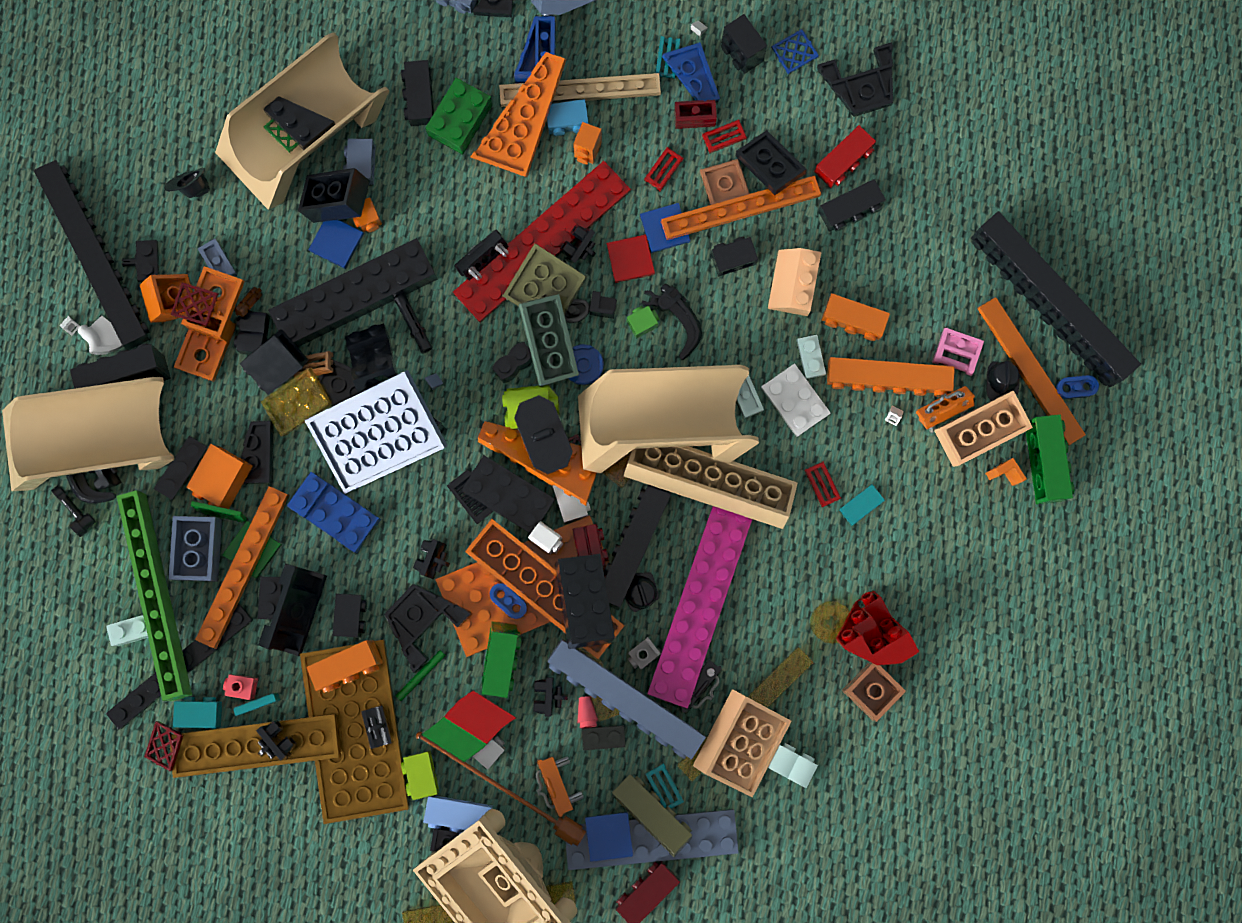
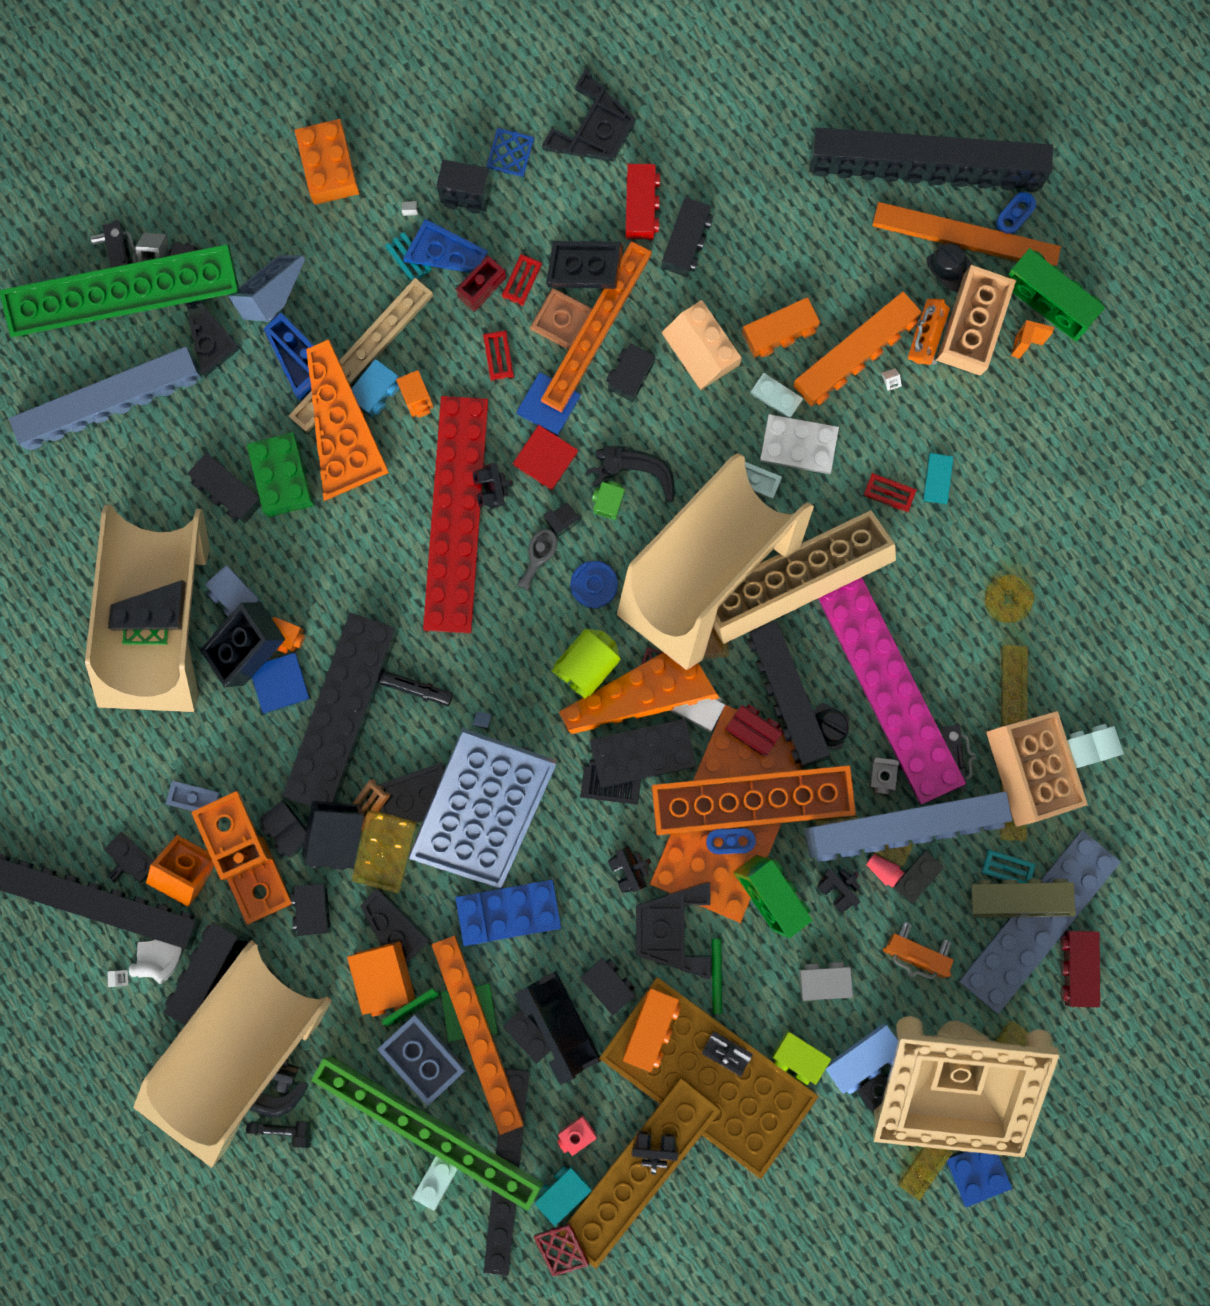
camera: 40 degrees left, 0 degrees up
black brick [154,435,208,500] -> none
black piece [164,167,210,198] -> none
dark red window [171,282,219,326] -> none
teal tile [233,693,280,716] -> none
reddish brown axle [235,287,262,317] -> none
black piece [345,323,398,394] -> none
flag [416,691,586,846] -> none
black piece [454,229,509,281] -> none
black brick [492,342,533,383] -> none
olive plate [503,243,587,314] -> none
black shield [514,395,573,474] -> none
sand green brick [518,294,579,386] -> none
white brick [528,521,563,555] -> none
black brick [555,554,615,649] -> none
blue tile [585,812,633,862] -> none
red brick [836,590,919,665] -> none
nougat brick [842,662,906,722] -> none
bright pink plate [932,328,984,376] -> none
none -> black brick [291,883,331,936]

